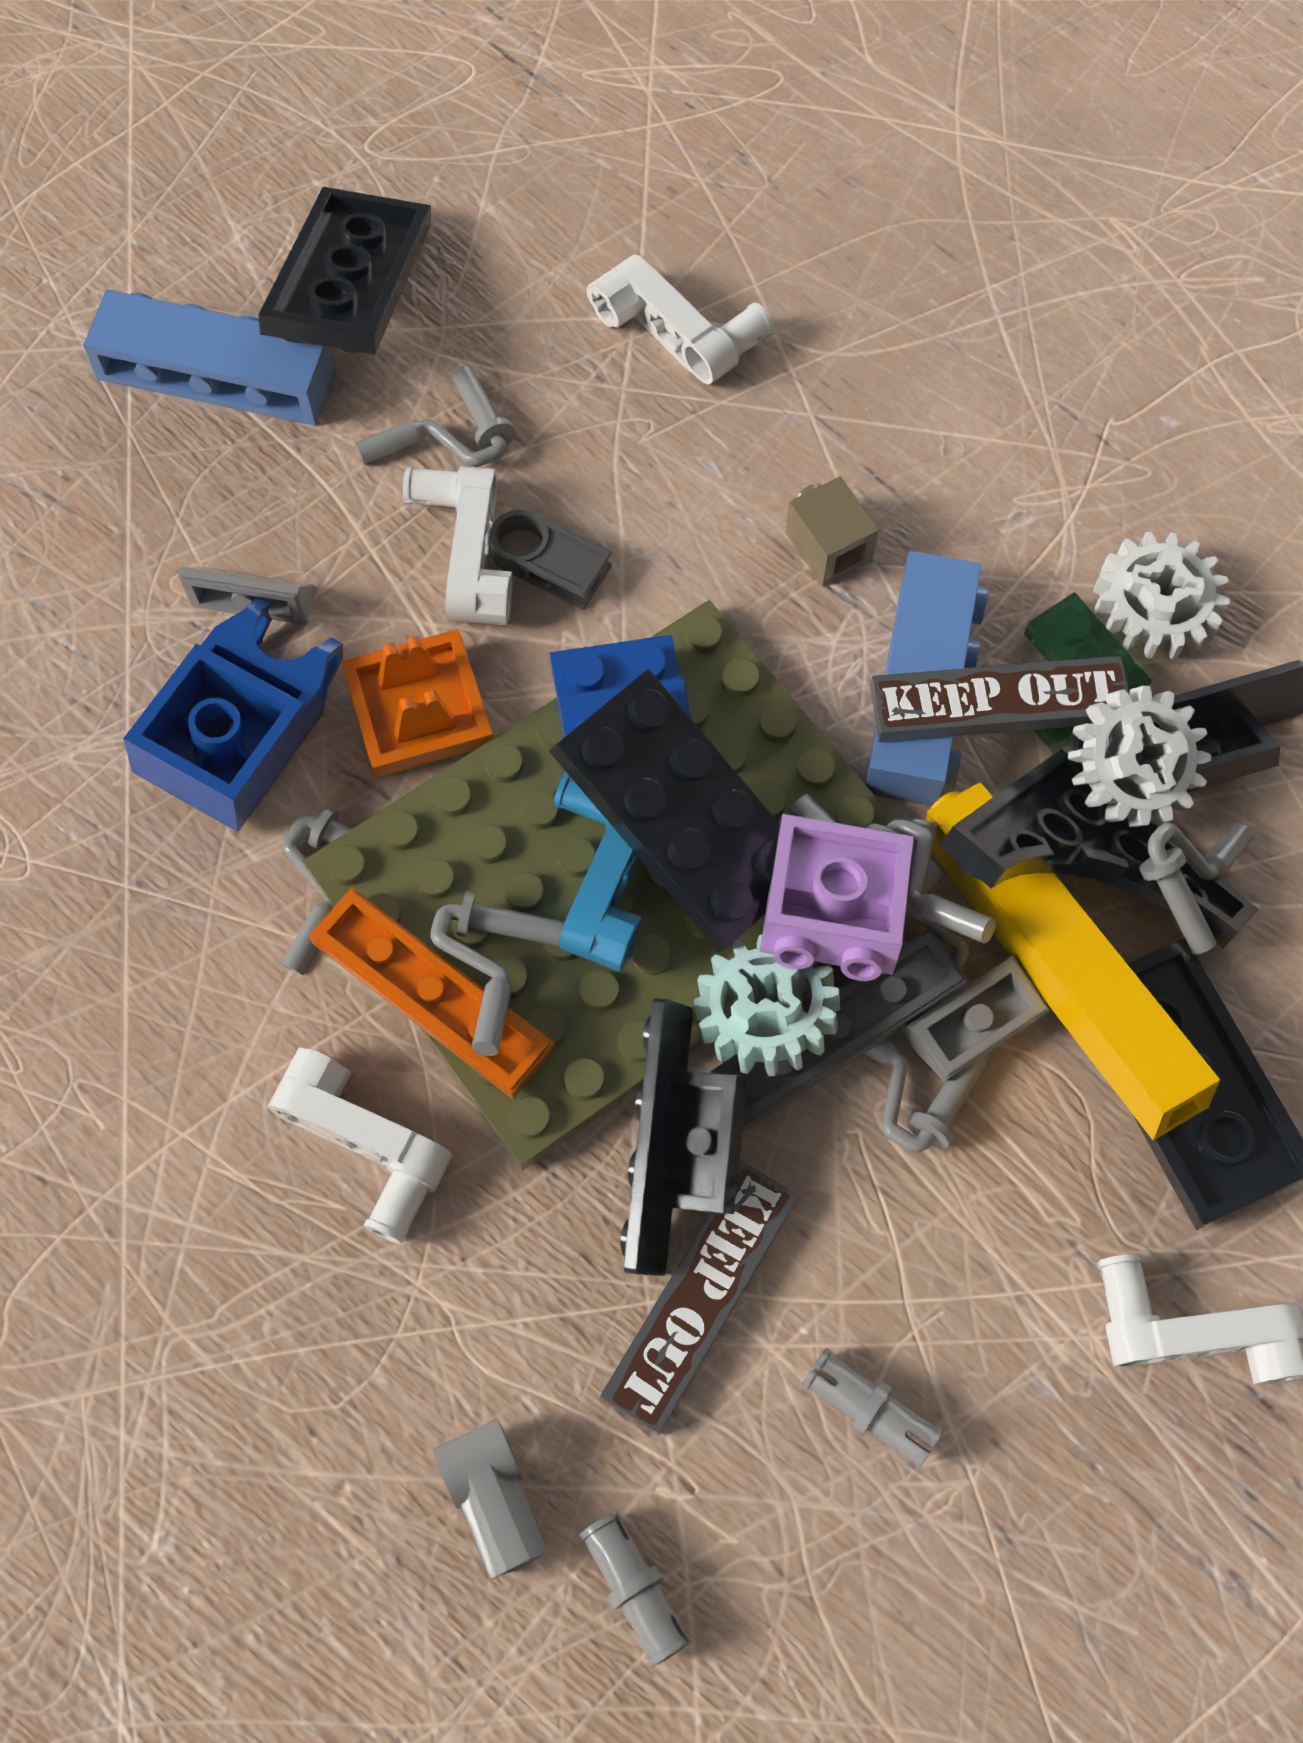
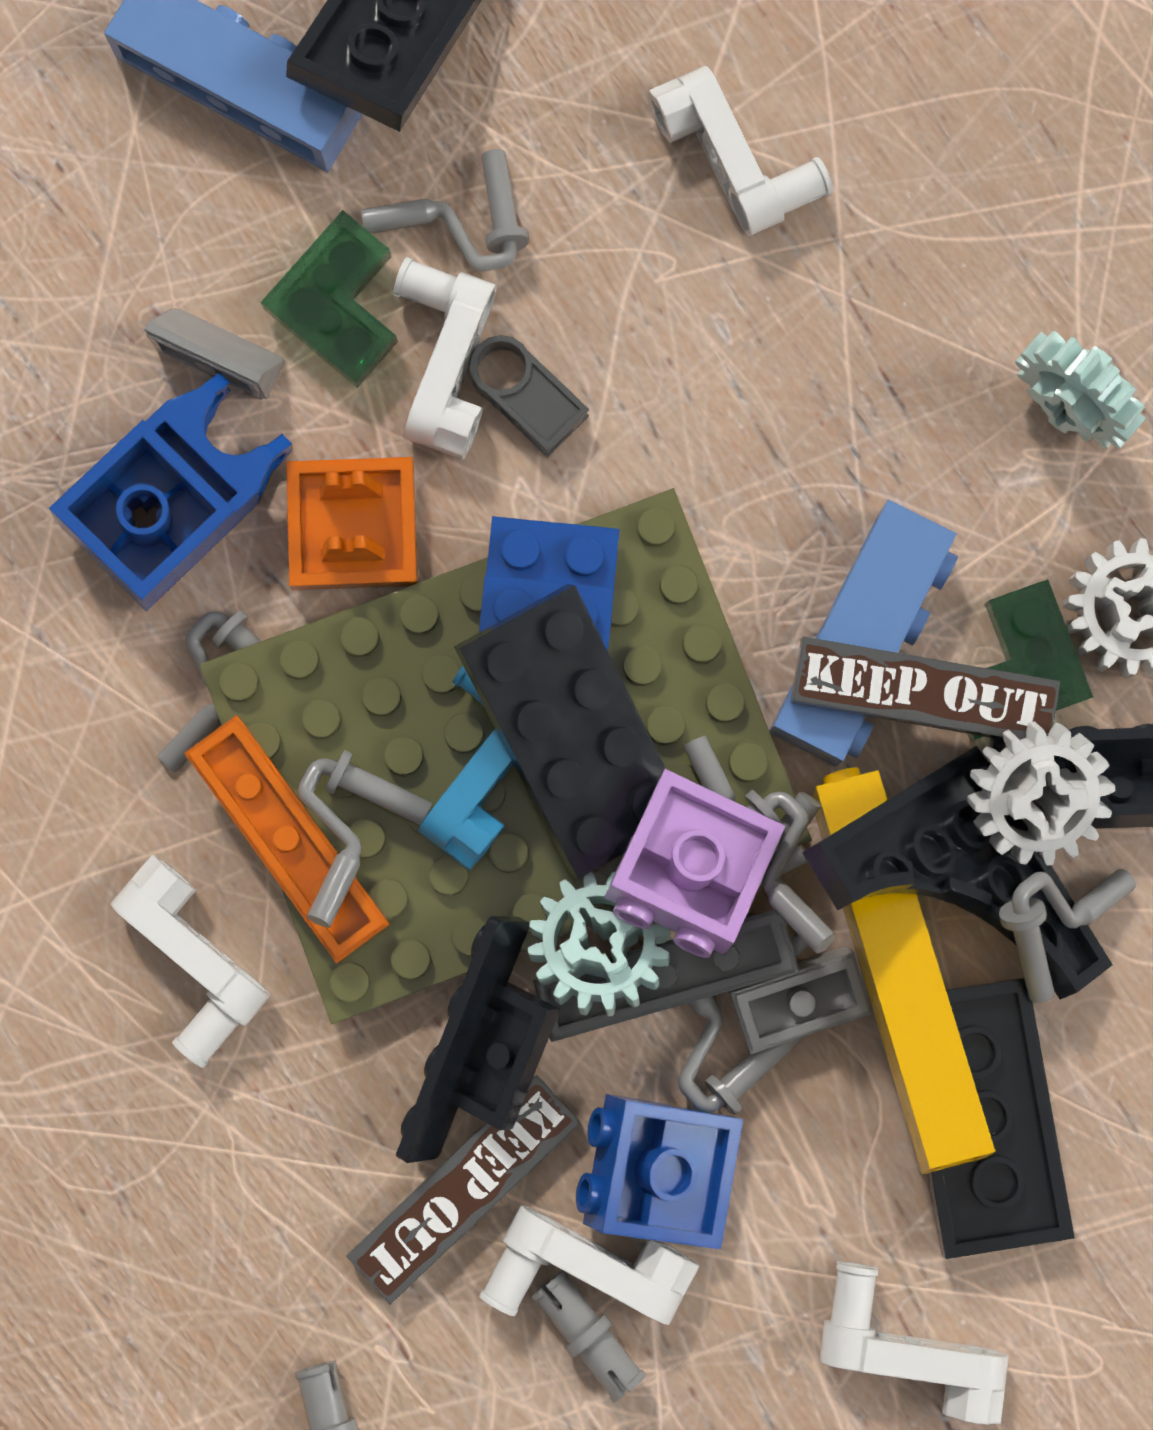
camera: 15 degrees right, 15 degrees up
light grey piece [433,1419,548,1580] -> none
dark tan brick [786,476,879,586] -> none
none -> clear green plate [260,210,398,388]
none -> white beam [479,1205,700,1325]
none -> blue plate [576,1094,744,1250]
none -> light aqua gear [1015,331,1146,449]

